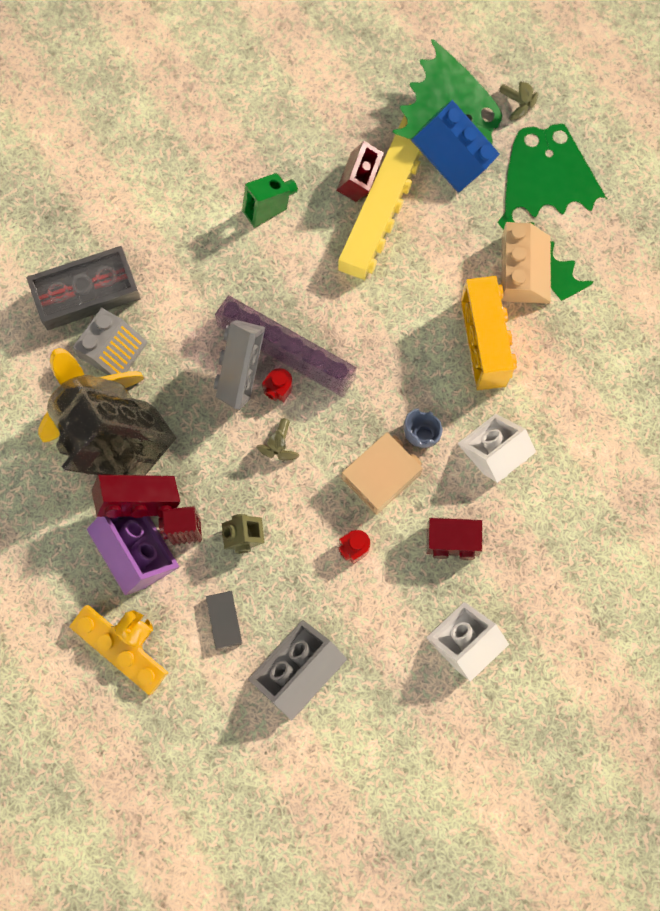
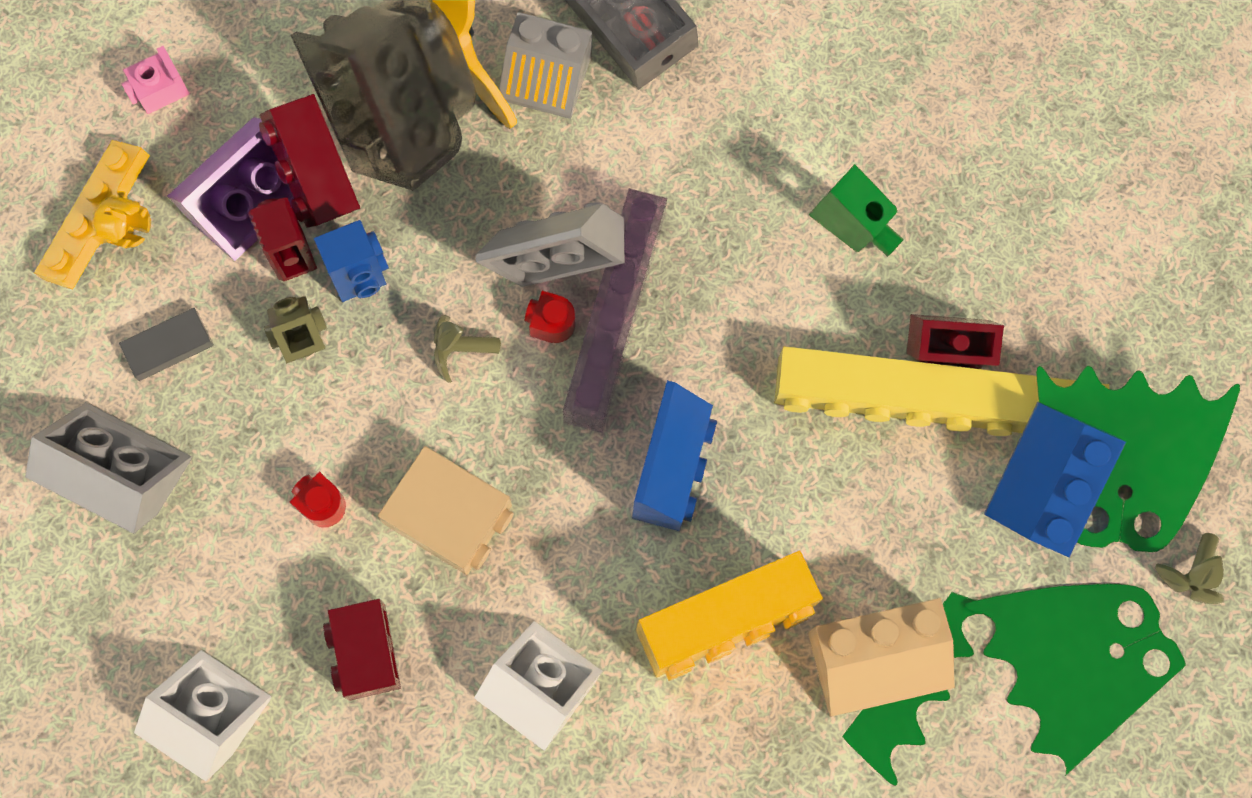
camera: 70 degrees right, 0 degrees up
sand blue hair [403,408,443,448] -> none
none -> bright pink brick [121,46,190,114]
none -> blue brick [314,220,389,302]
none -> blue slope [632,380,717,531]

